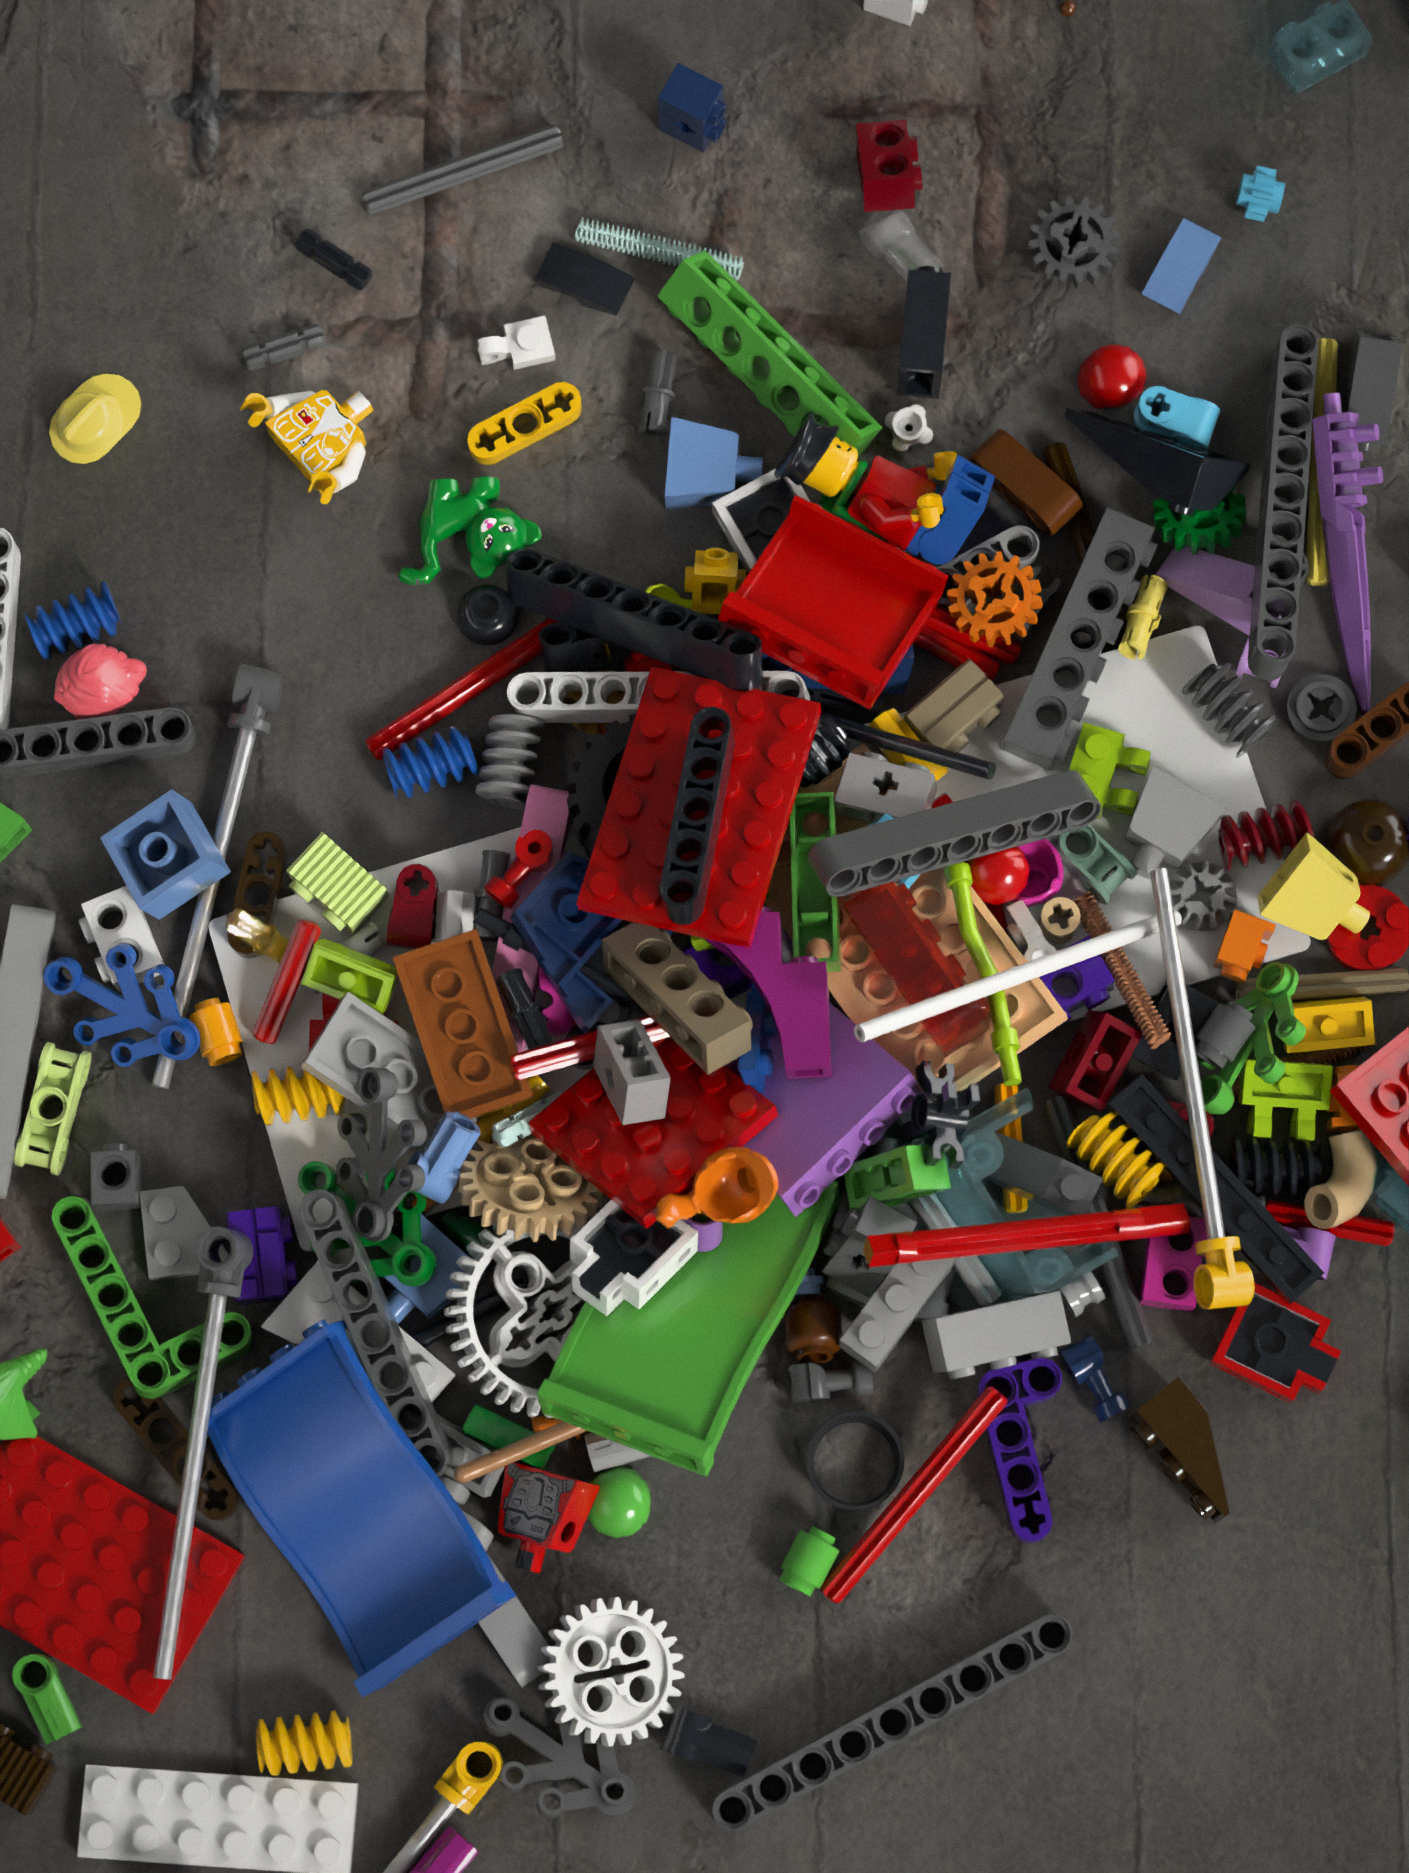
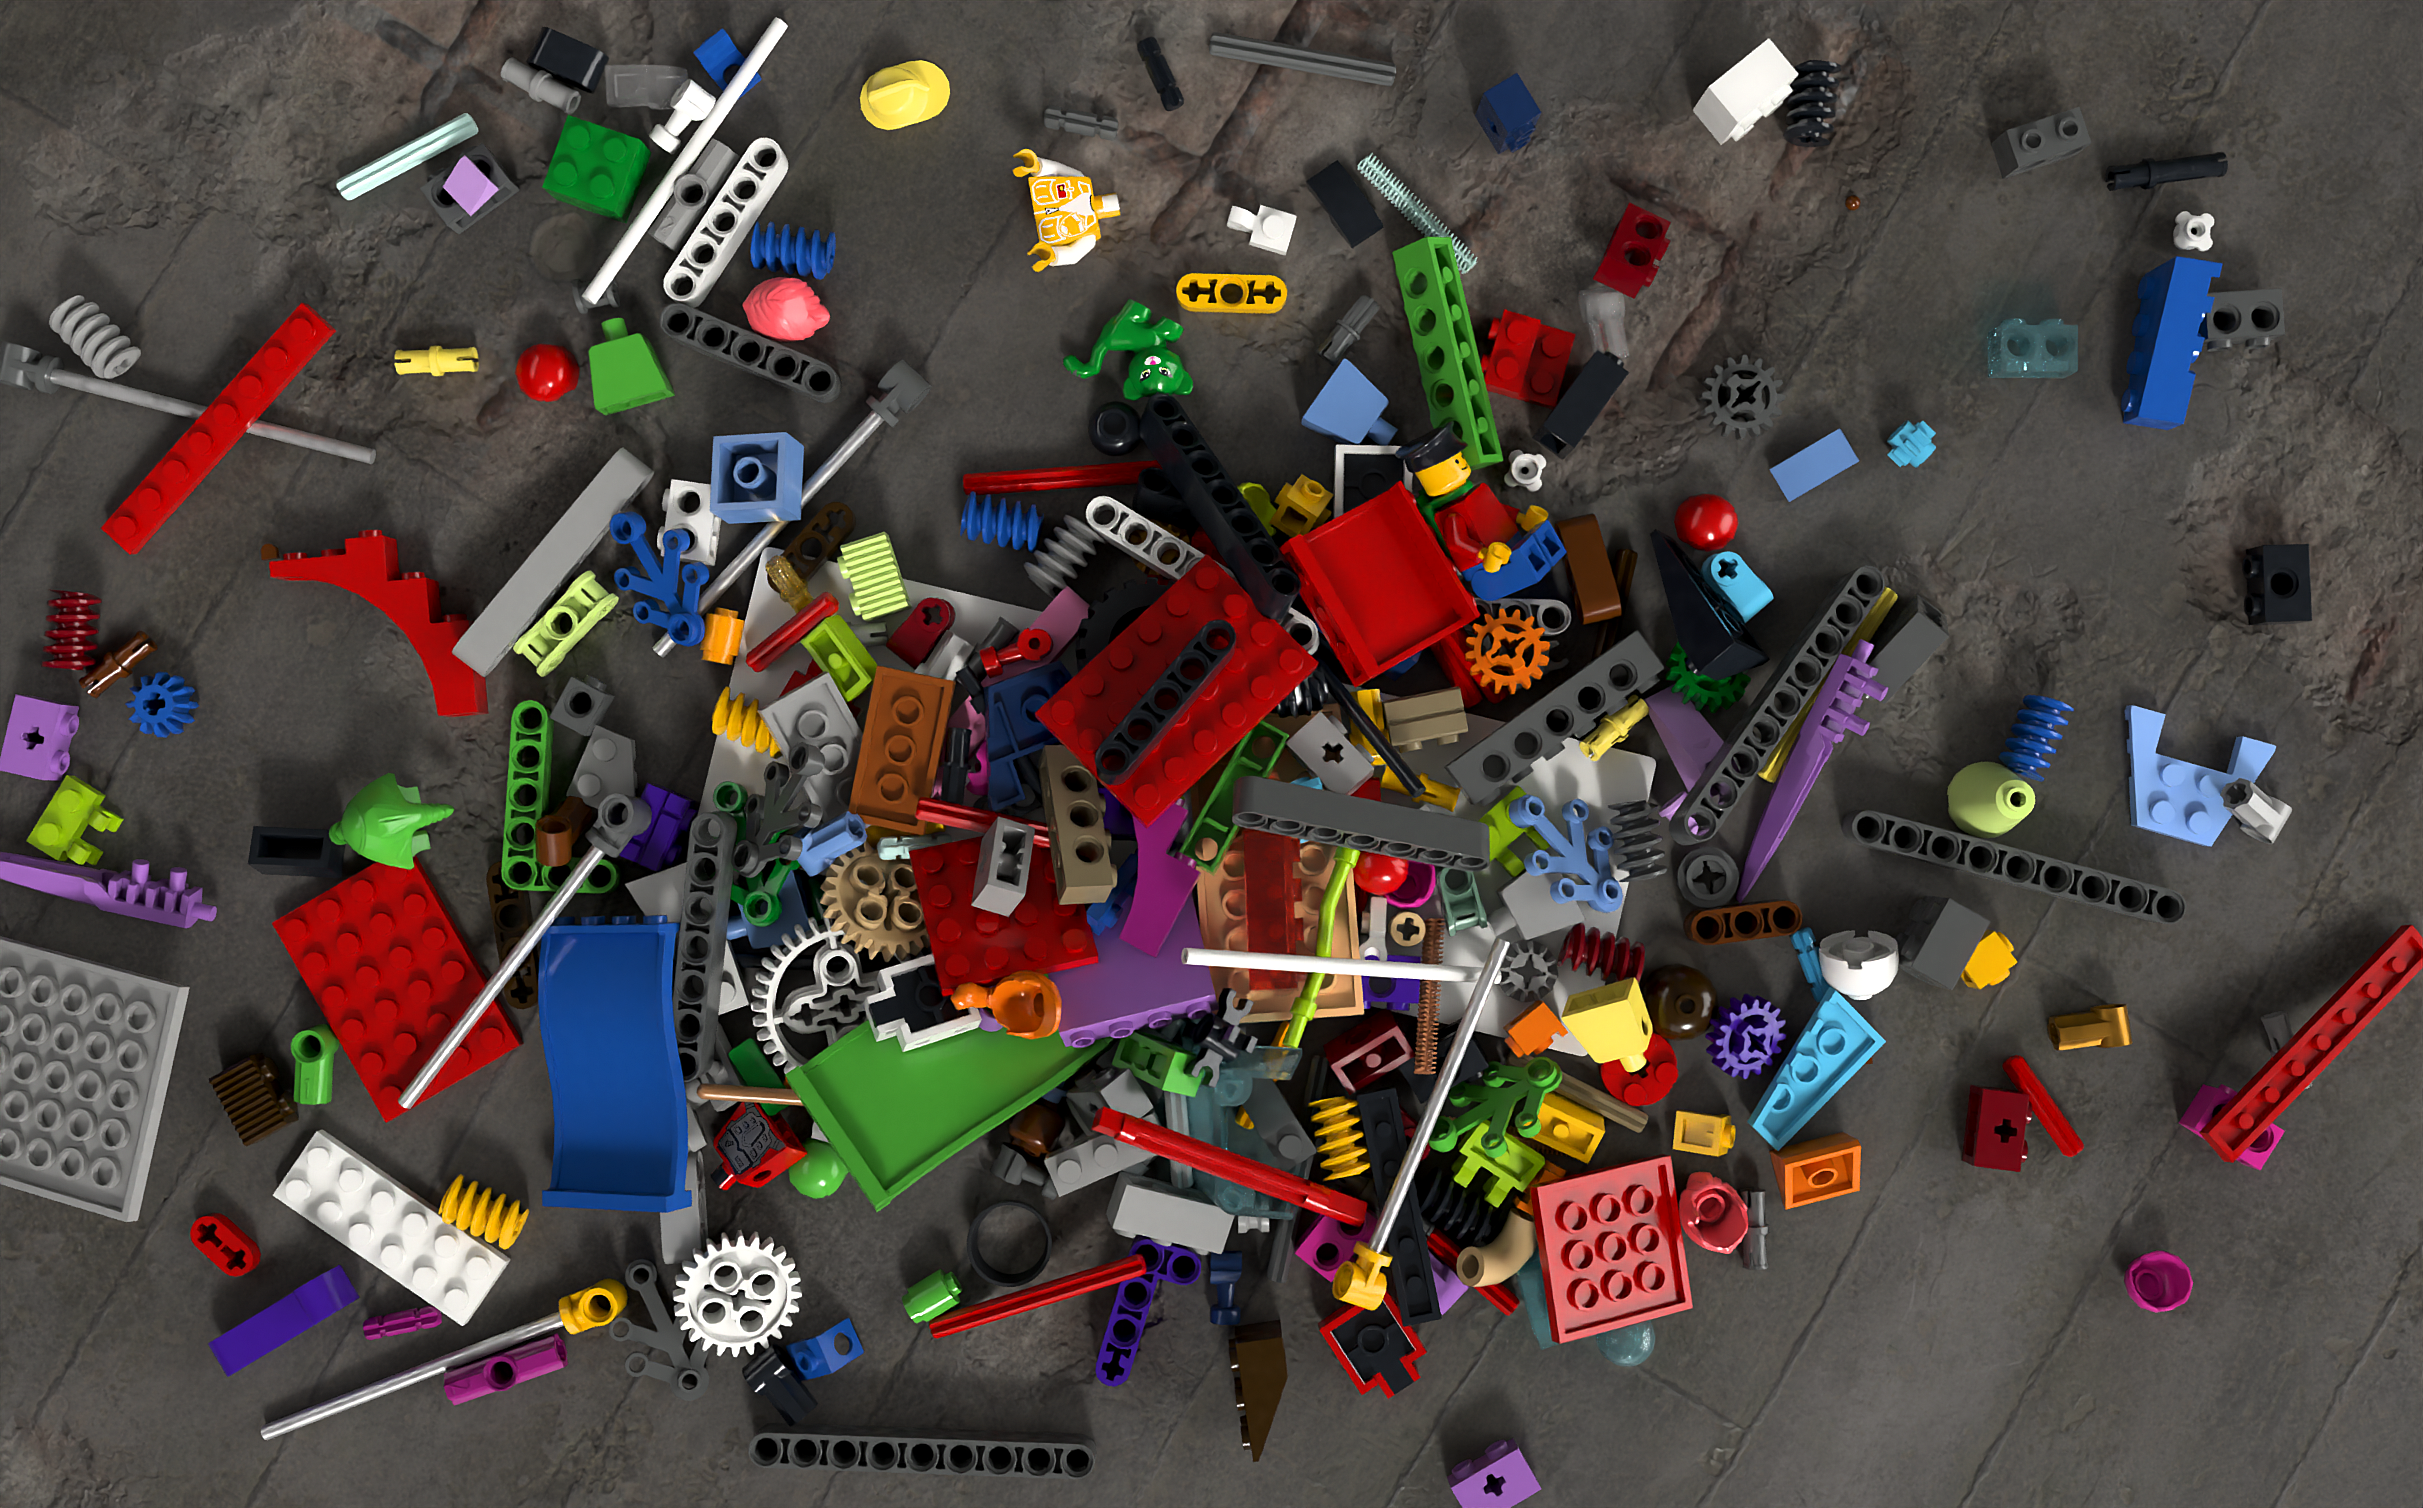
camera: 25 degrees right, 10 degrees up
dark grey brick [1195,1001,1255,1070] -> none
none -> reddish brown piece [535,796,592,867]
none -> blue bracket [786,1318,864,1381]
none -> yellow pin [1380,765,1461,812]
none -> red plate [1480,309,1576,409]
none -> medium blue plant [1509,795,1623,913]

